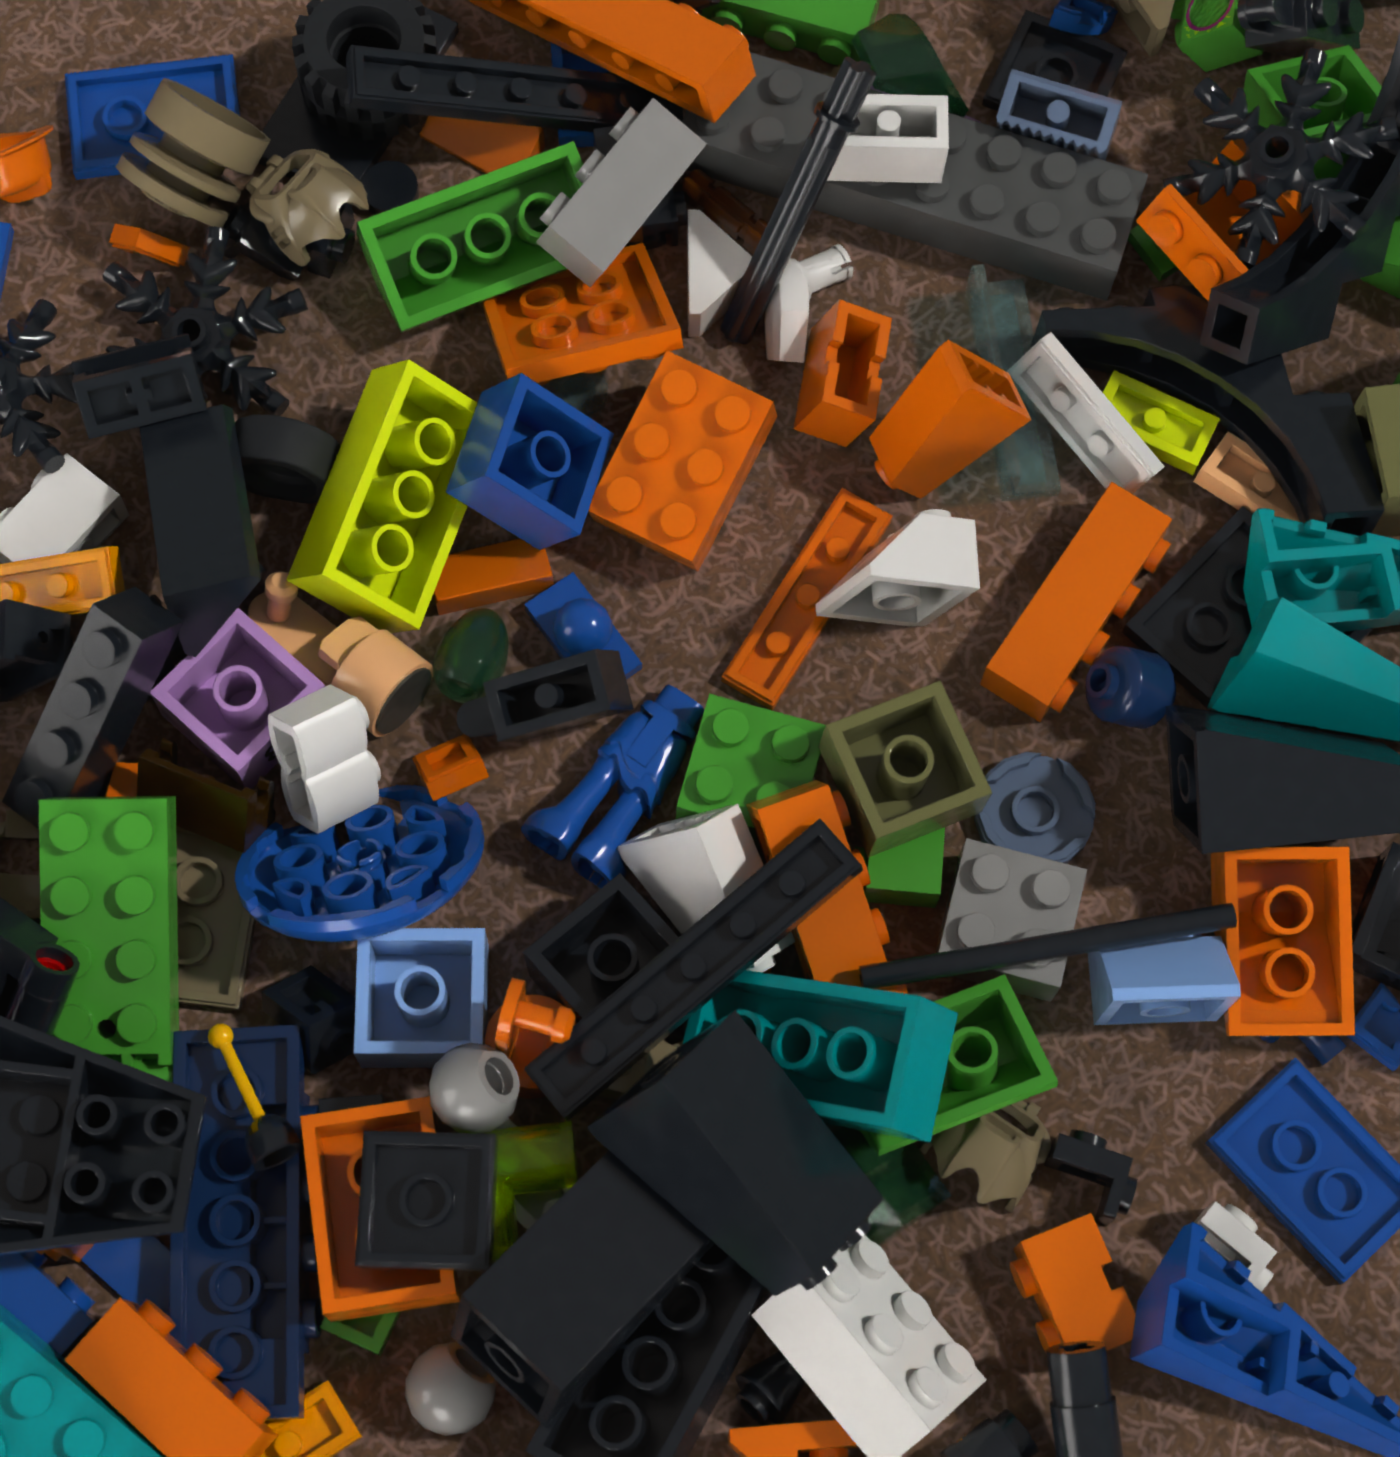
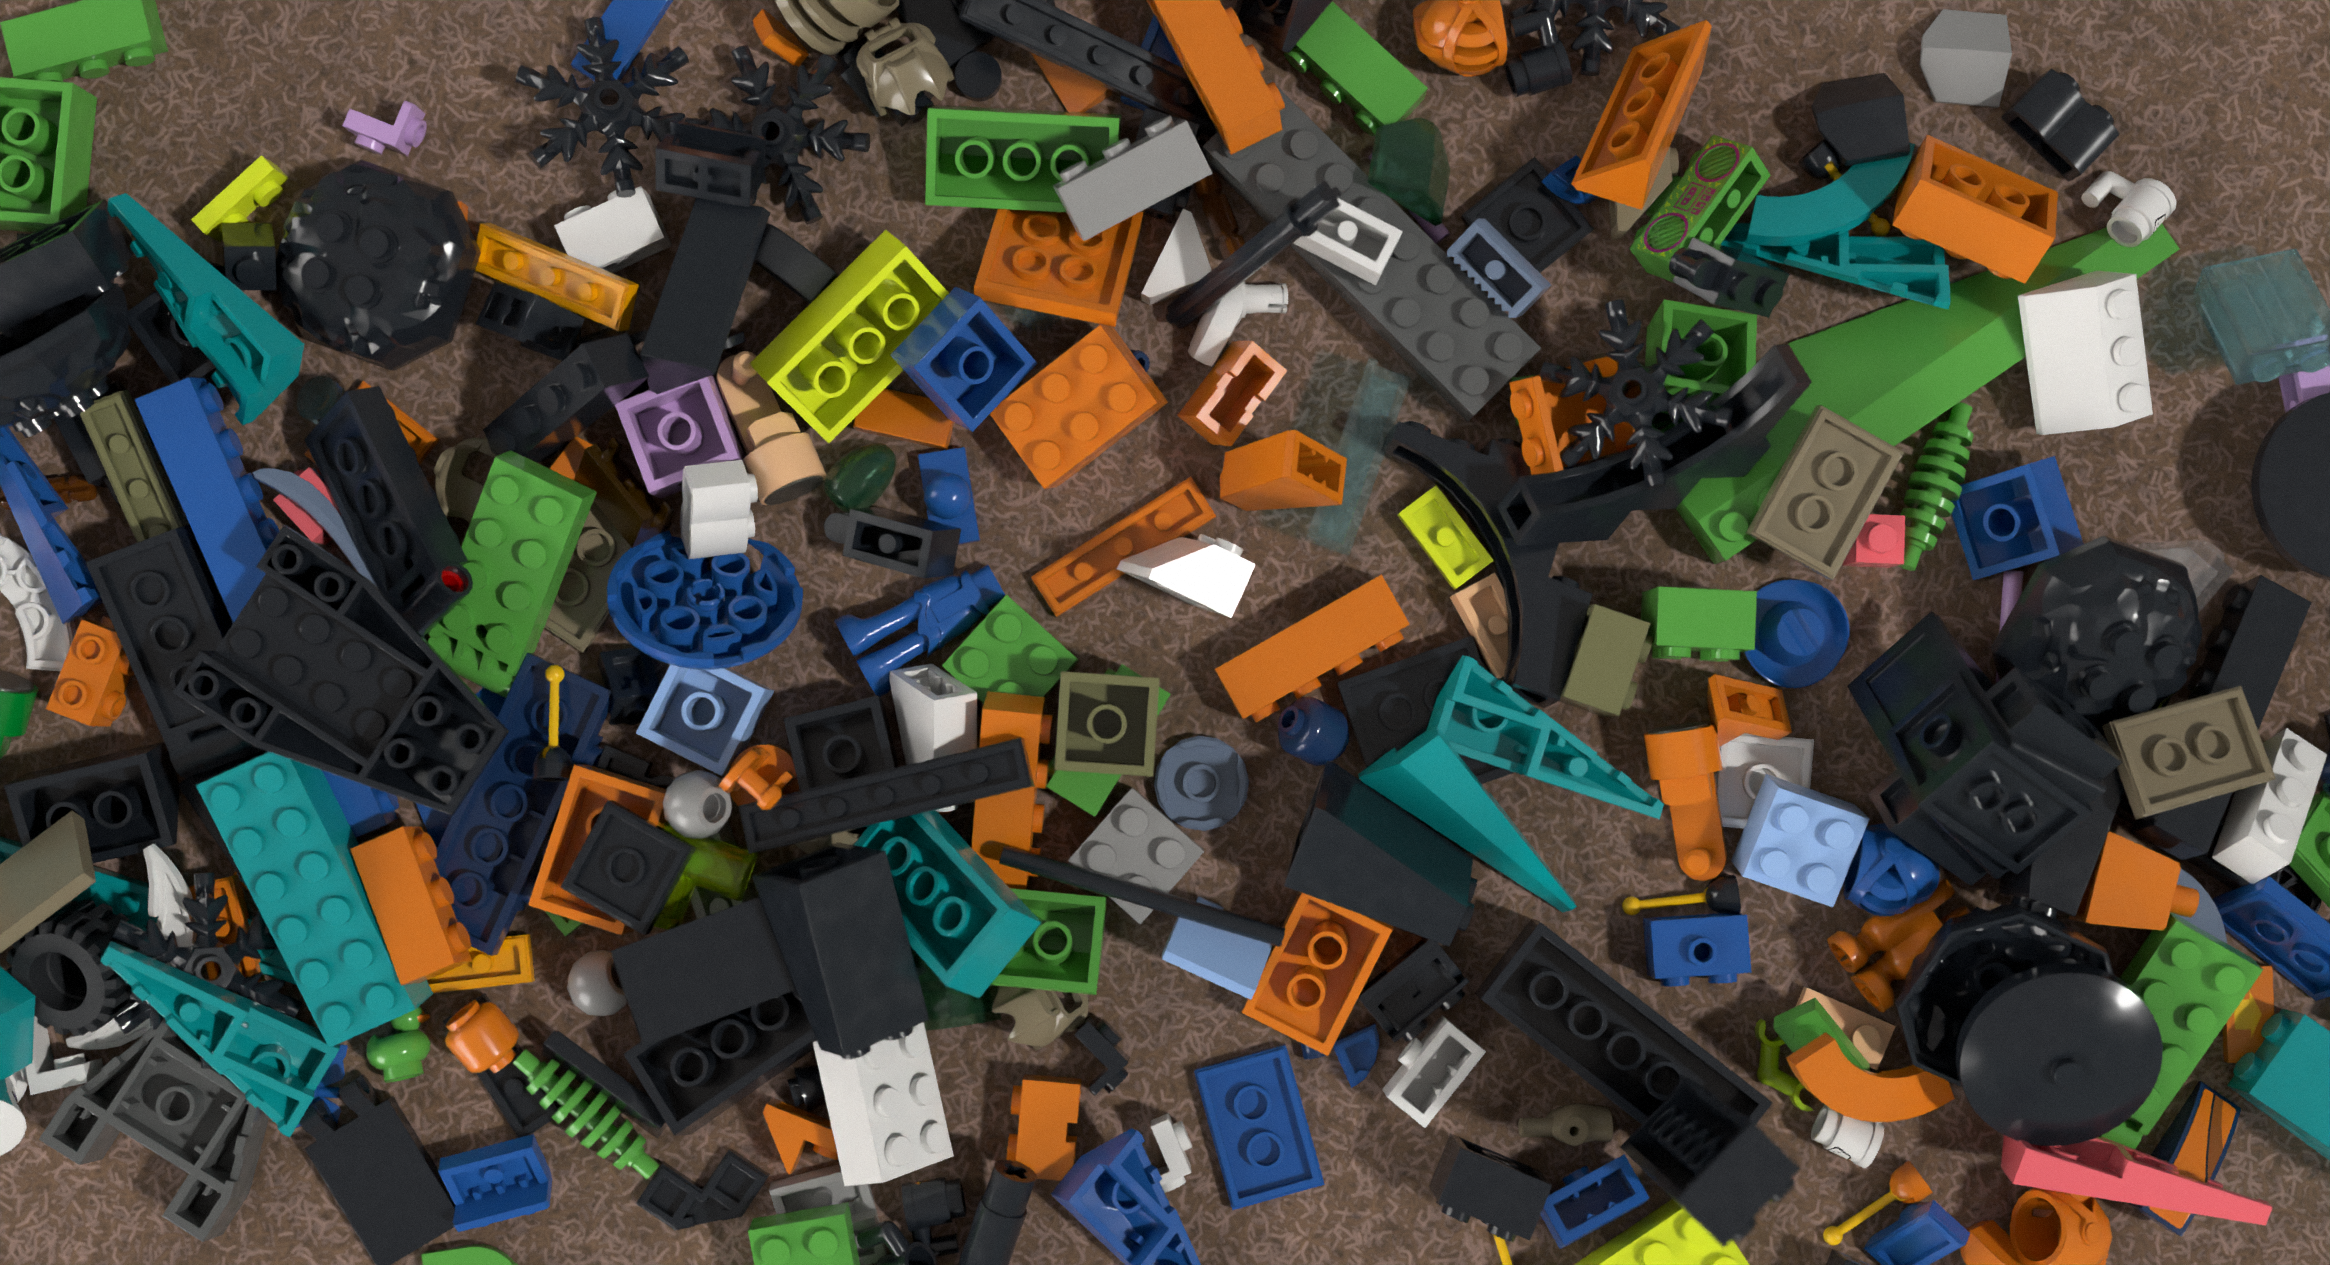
camera: 35 degrees right, 15 degrees up
orange tile [412,734,489,801] -> none
white tile [1007,332,1165,494] -> none

